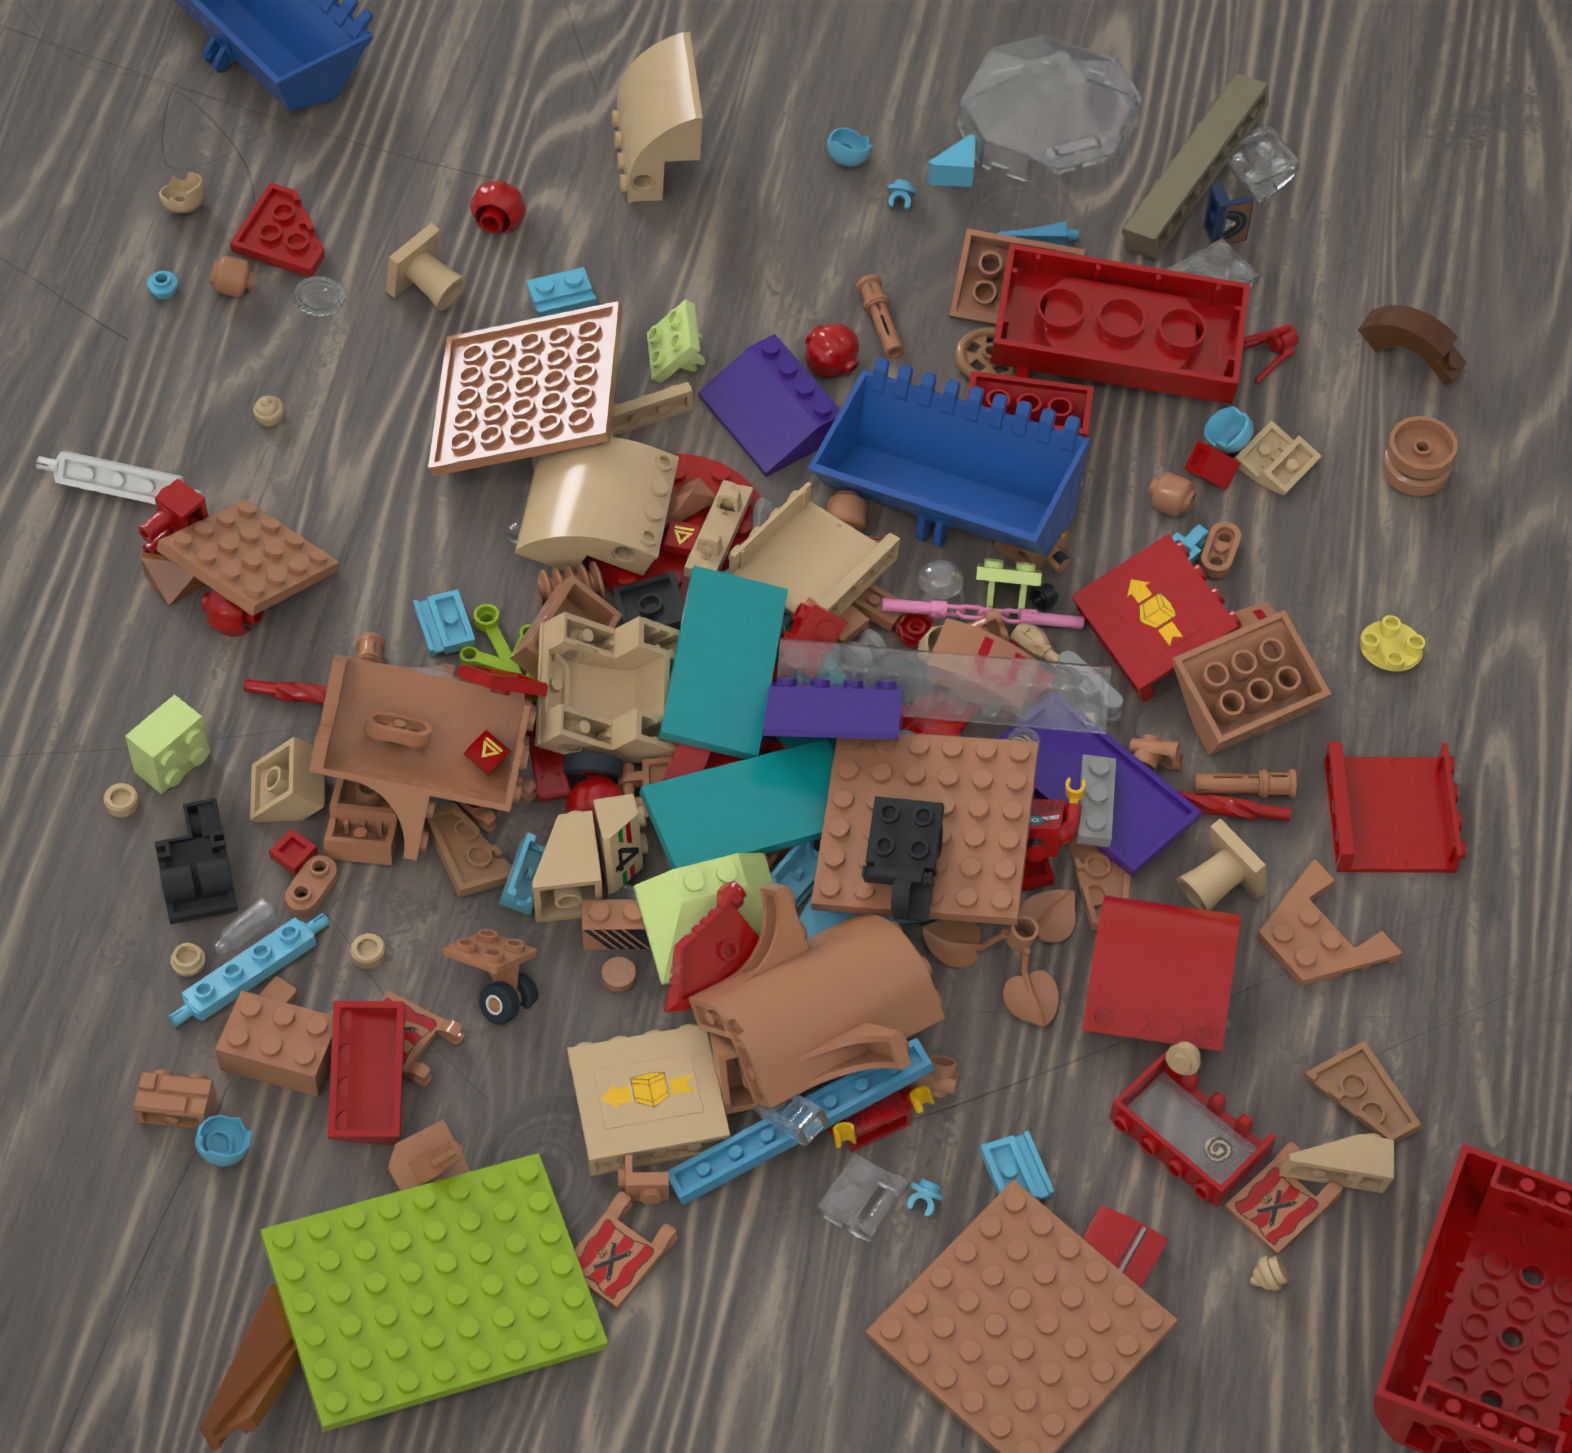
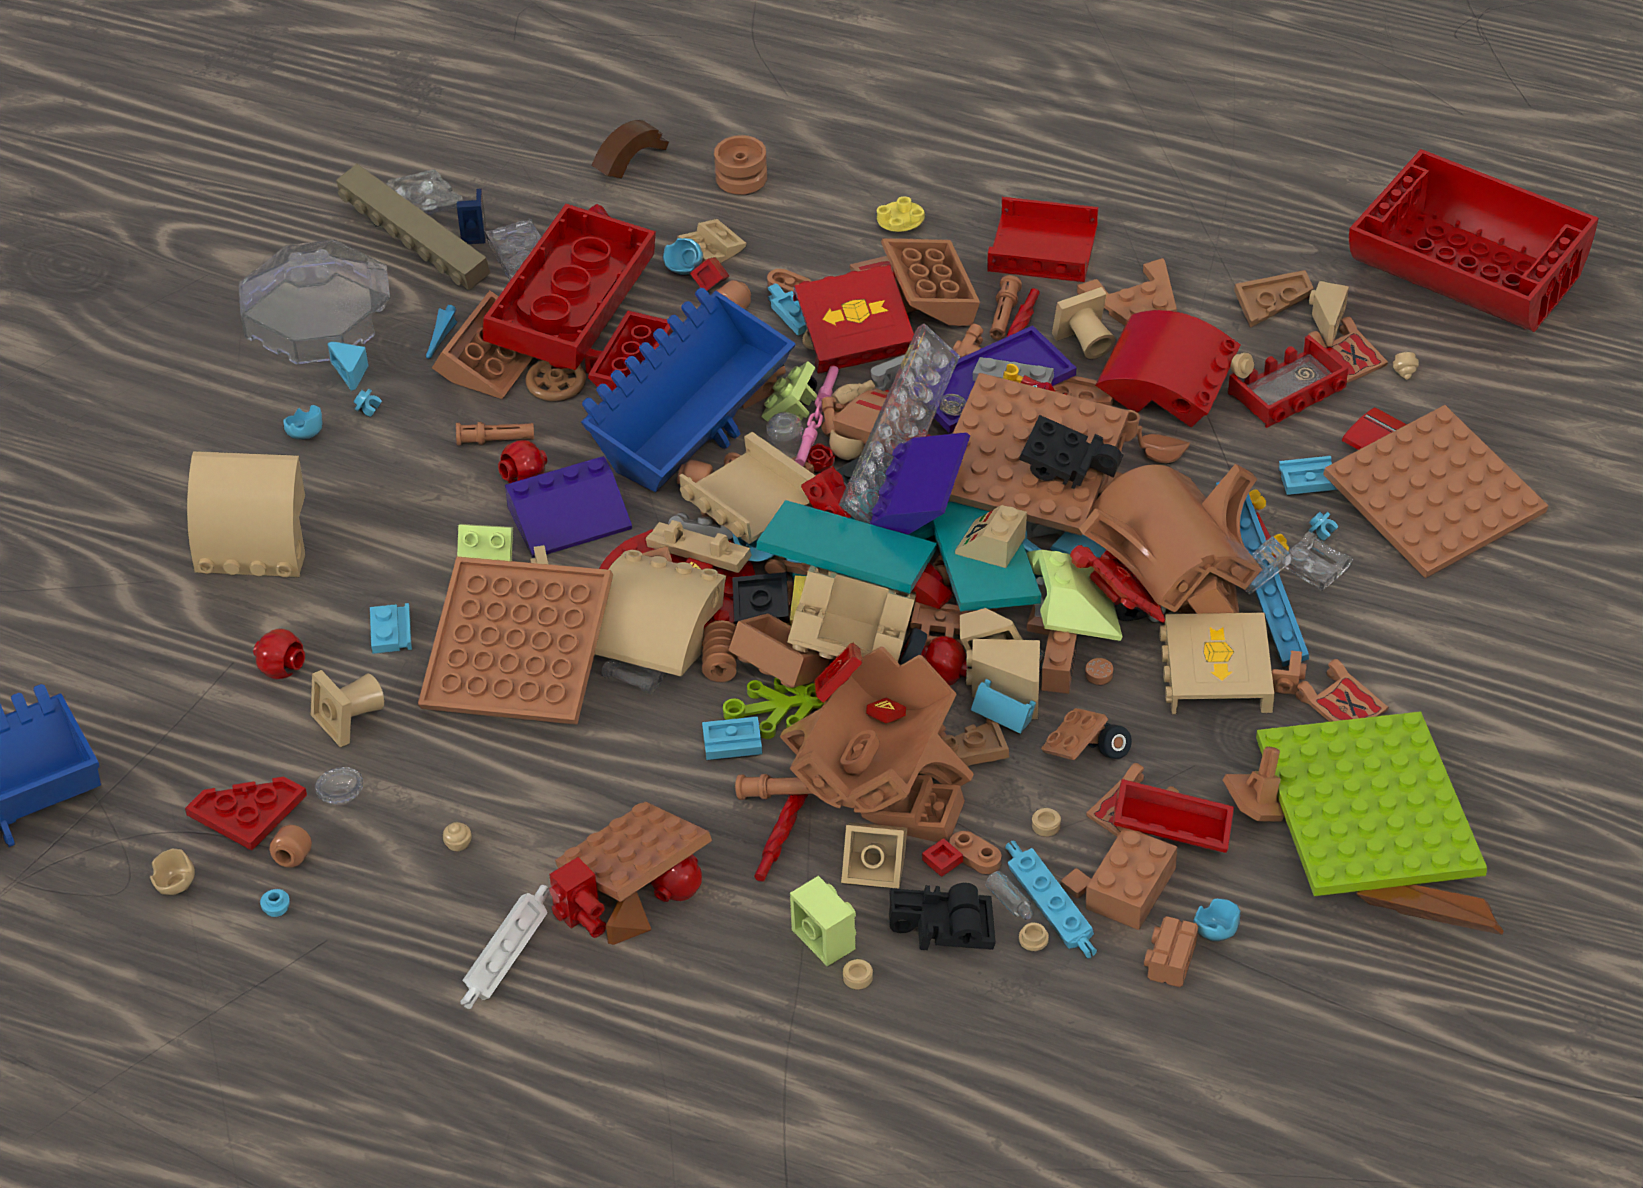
camera: 75 degrees left, 10 degrees down
none -> tan slope [955,505,1027,568]

